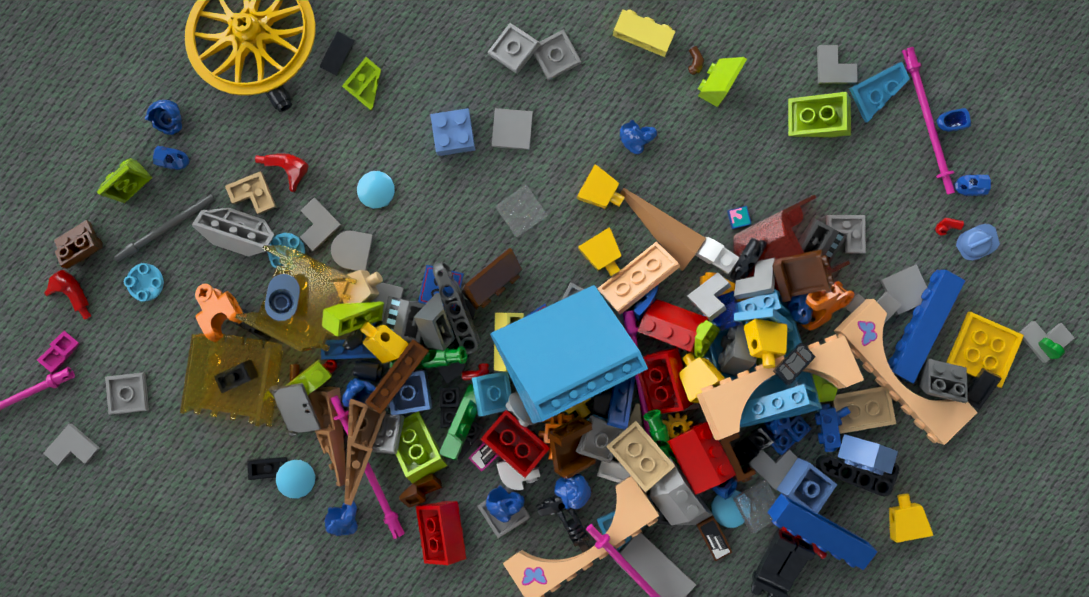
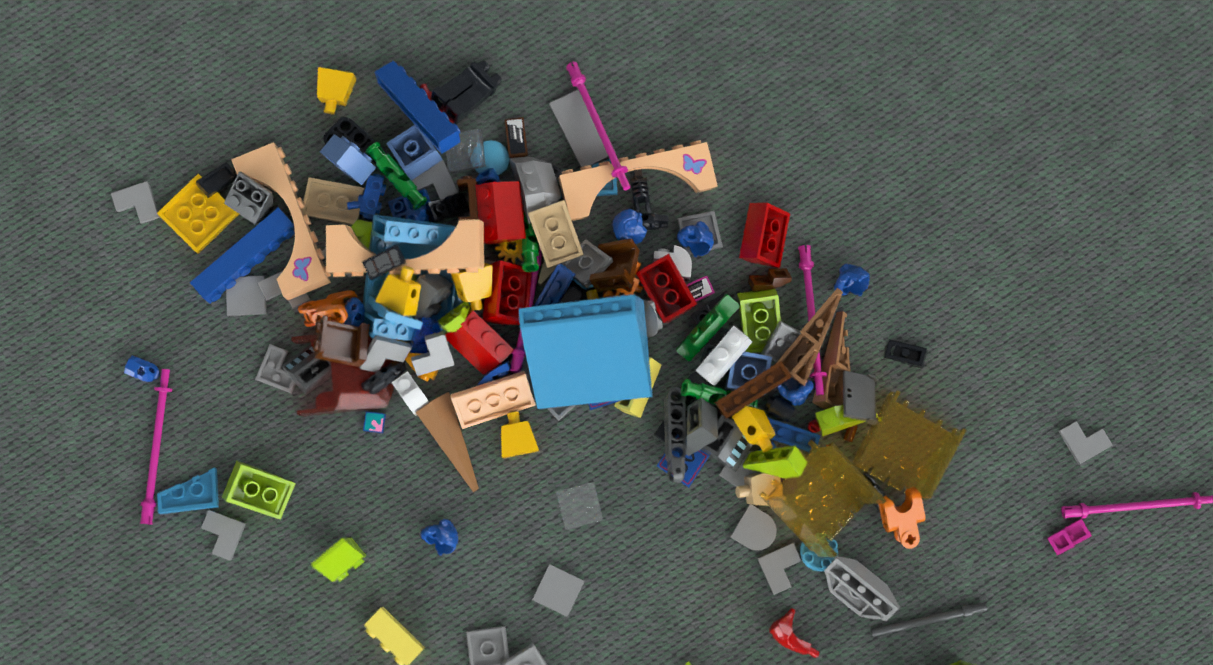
camera: 165 degrees left, 5 degrees down
red animal [44,270,91,320] -> none
reddish brown brick [54,220,103,269] -> none
light grey tile [105,372,149,415] -> none
medium azure dish [124,263,164,301] -> none
black slope [214,360,259,393] -> none
tan plate [225,171,276,214] -> none
medium blue piece [265,274,300,321] -> none
medium azure dish [276,460,315,498] -> none
black arm [343,328,364,351] -> none
medium azure dish [357,171,395,209] -> none
medium blue brick [430,108,476,156] -> none
reddish brown slope [462,248,522,310] -> none
red arm [462,363,490,380] -> none
medium azure plate [472,371,512,416] -> none
yellow torso [577,165,625,209] -> none
white tile [597,460,631,483] -> none
reddish brown arm [688,46,704,75] -> none
red arm [935,218,964,236] -> none
rock [937,108,971,132] -> none
medium blue piece [956,224,1000,260] -> none
green tile [1038,338,1065,359] -> none
none -> green piece [366,142,427,210]
none -> white brick [696,326,752,386]

